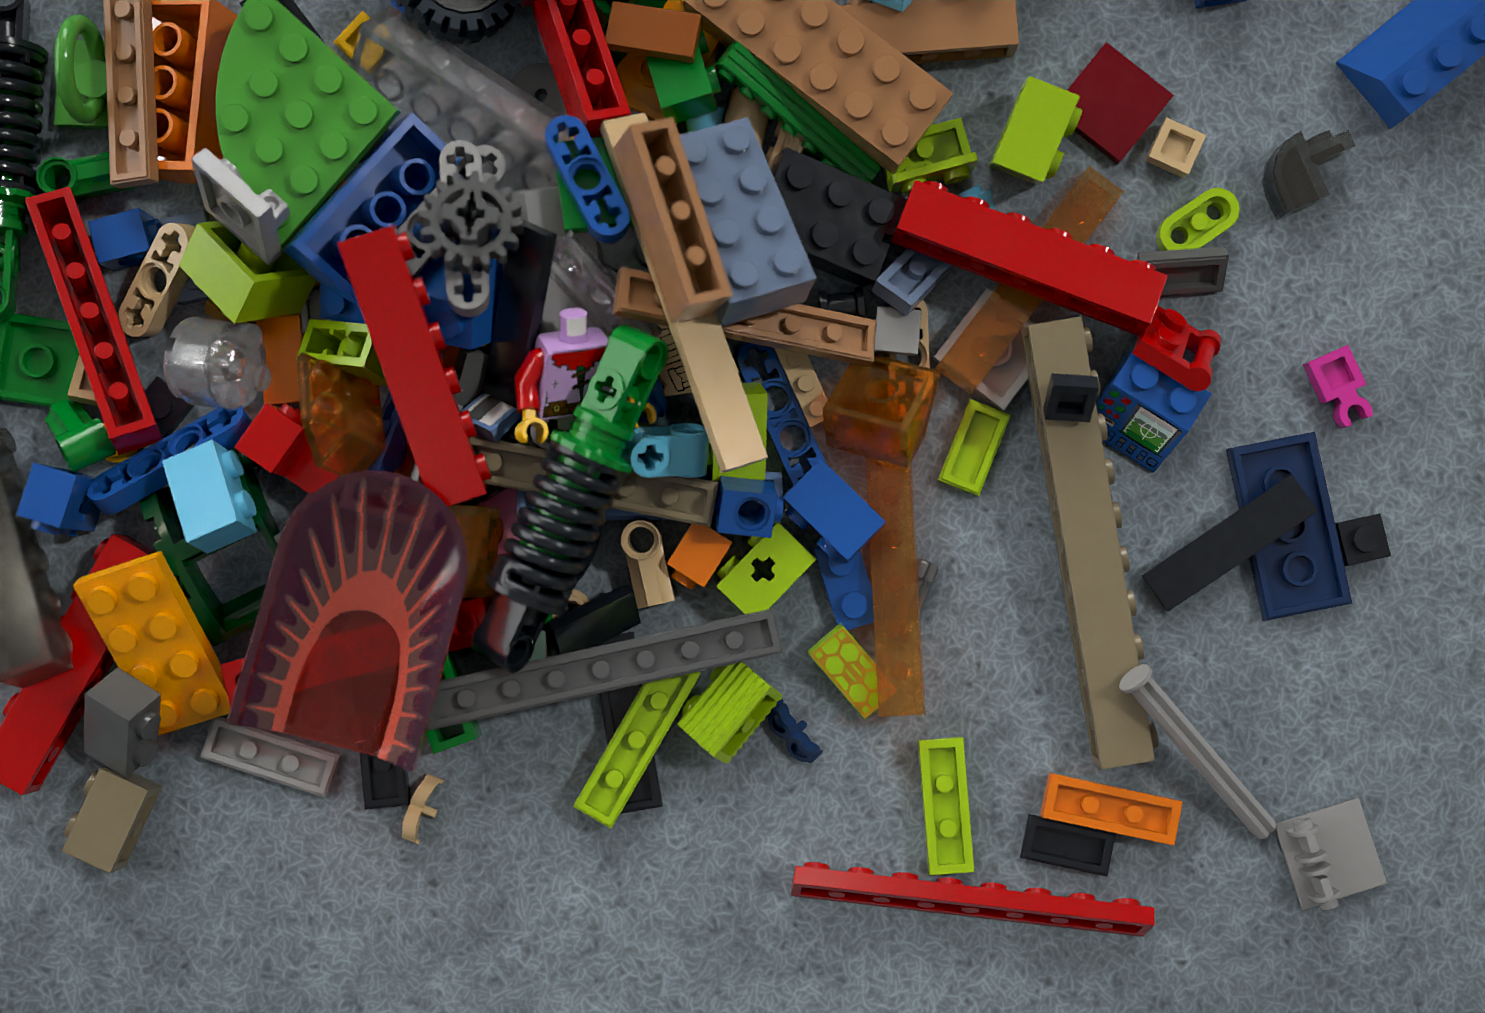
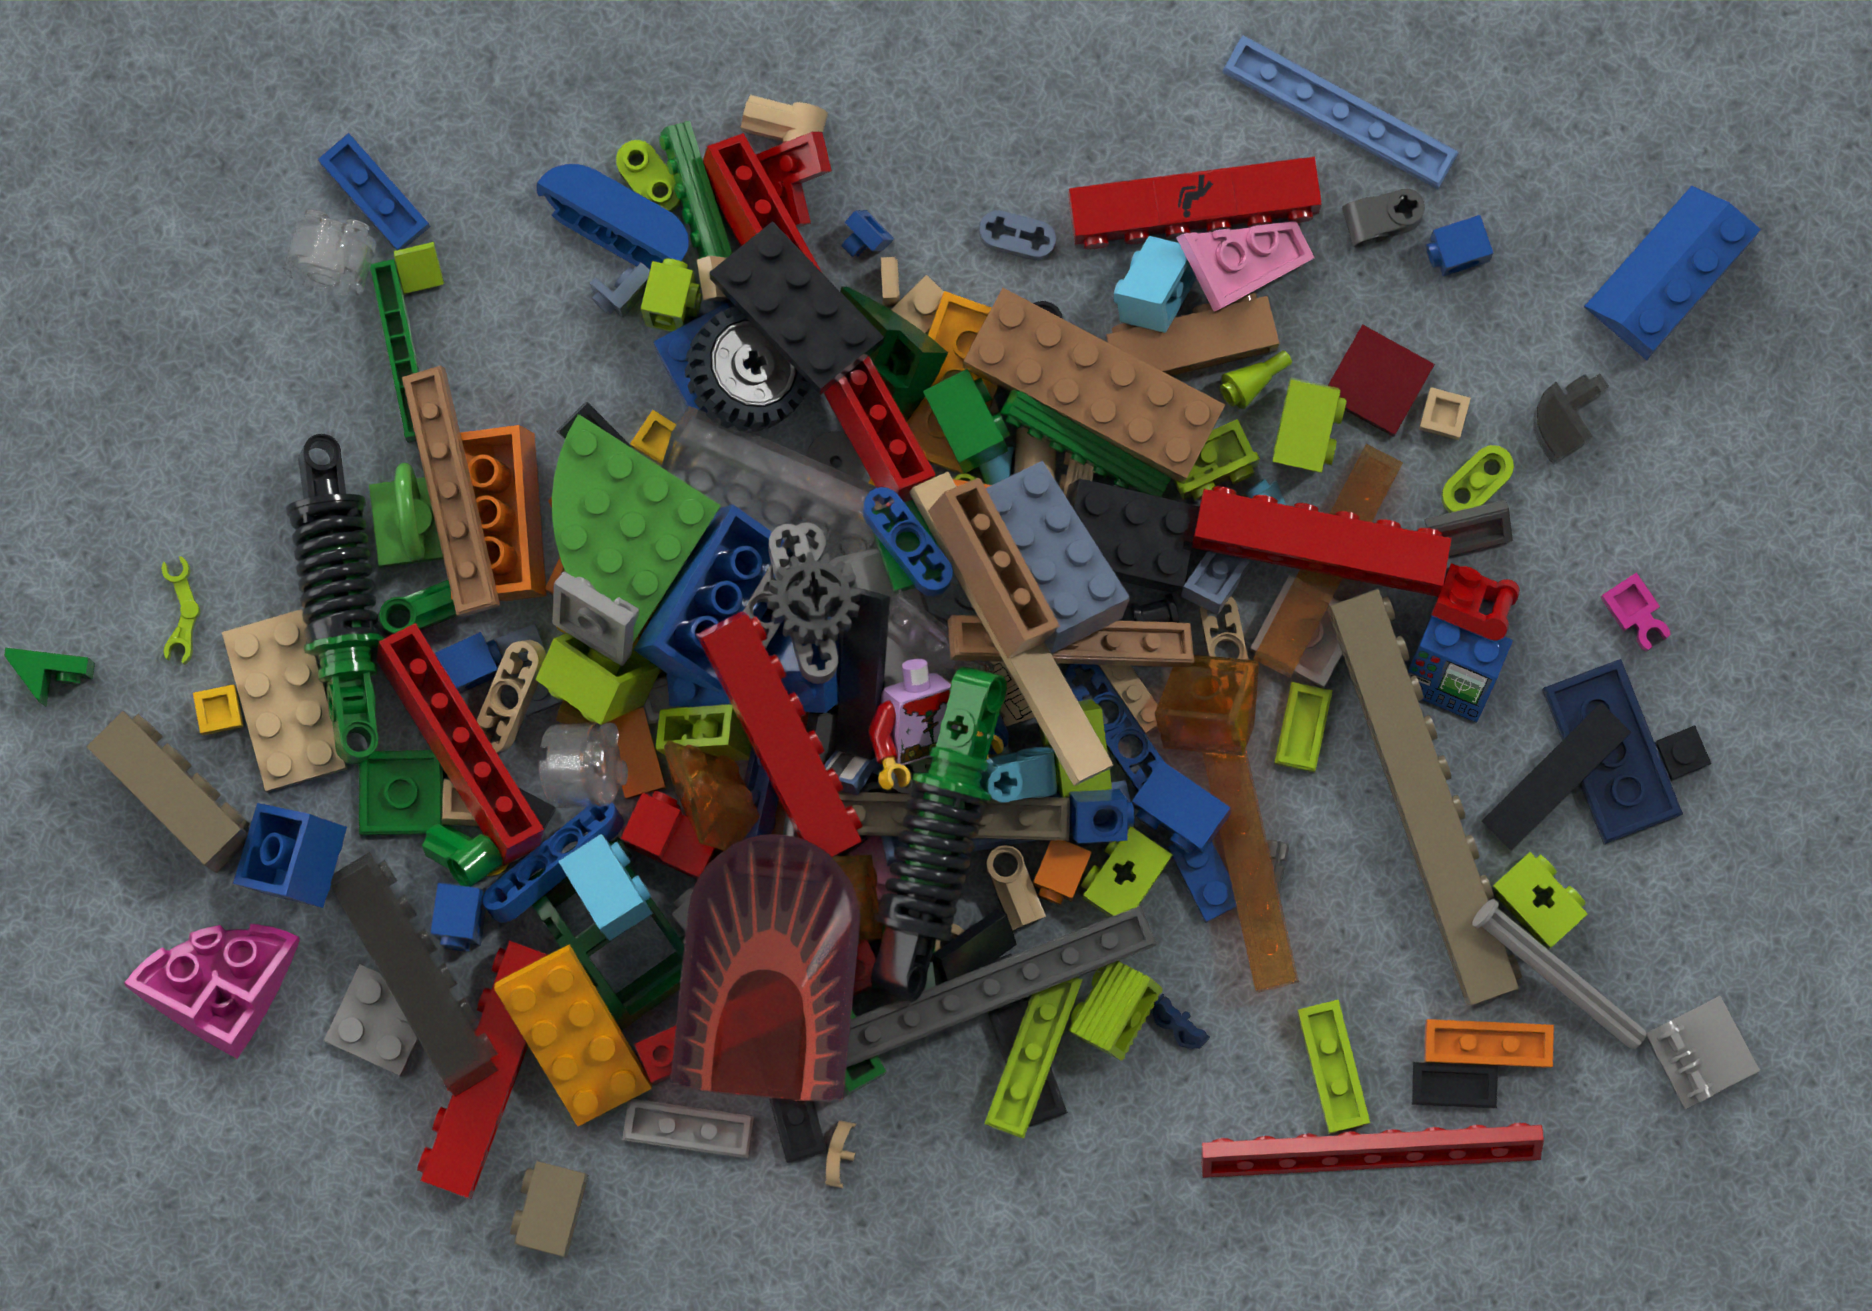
camera: 10 degrees left, 5 degrees down
dark grey brick [83,667,161,778] -> none
dark orange tile [605,1,703,63] -> none
lime tile [807,623,898,719] -> none
light grey tile [874,306,921,356] -> none
black plate [1043,373,1099,422] -> none
none -> lime cone [1219,350,1292,409]
none -> lime brick [1491,852,1588,950]

